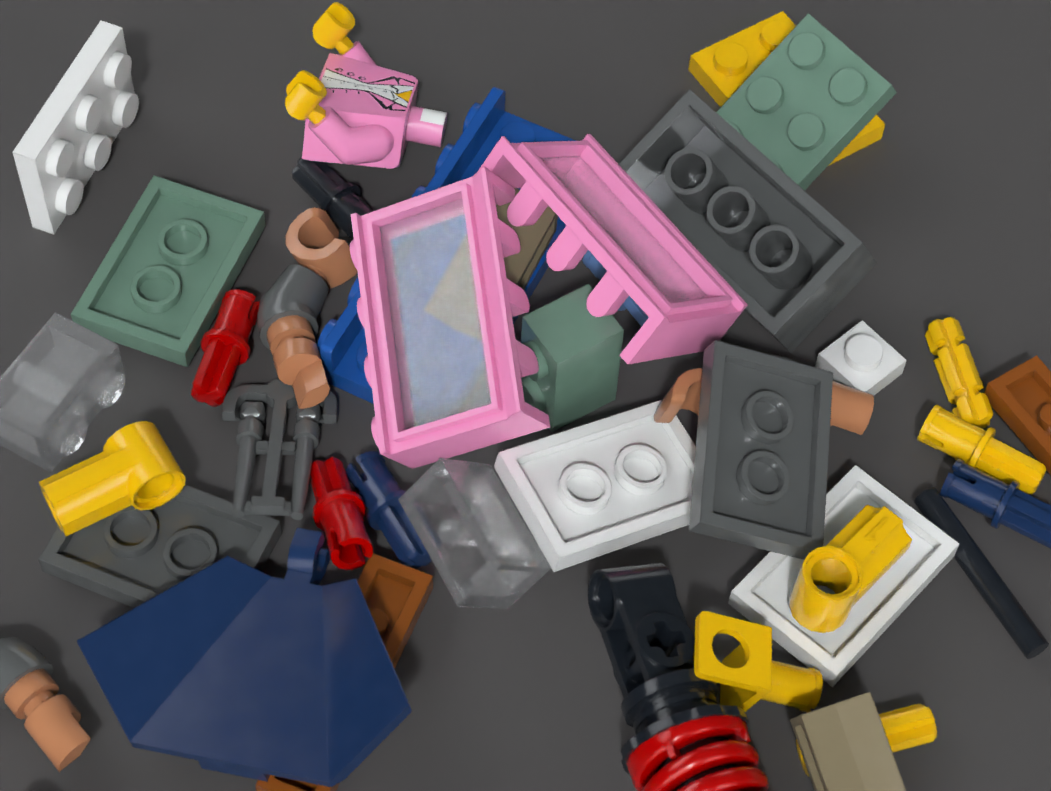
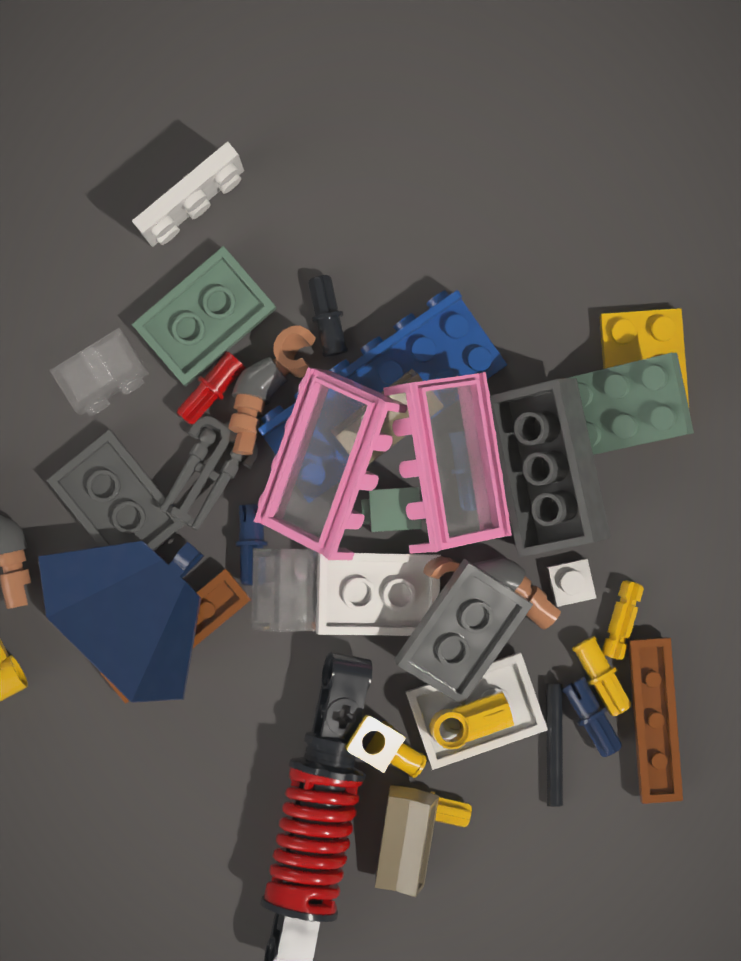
camera: 30 degrees right, 30 degrees up
yellow piece [39,421,186,536] -> none
bright pink torso [285,2,447,169] -> none
red axle [310,456,373,570] -> none

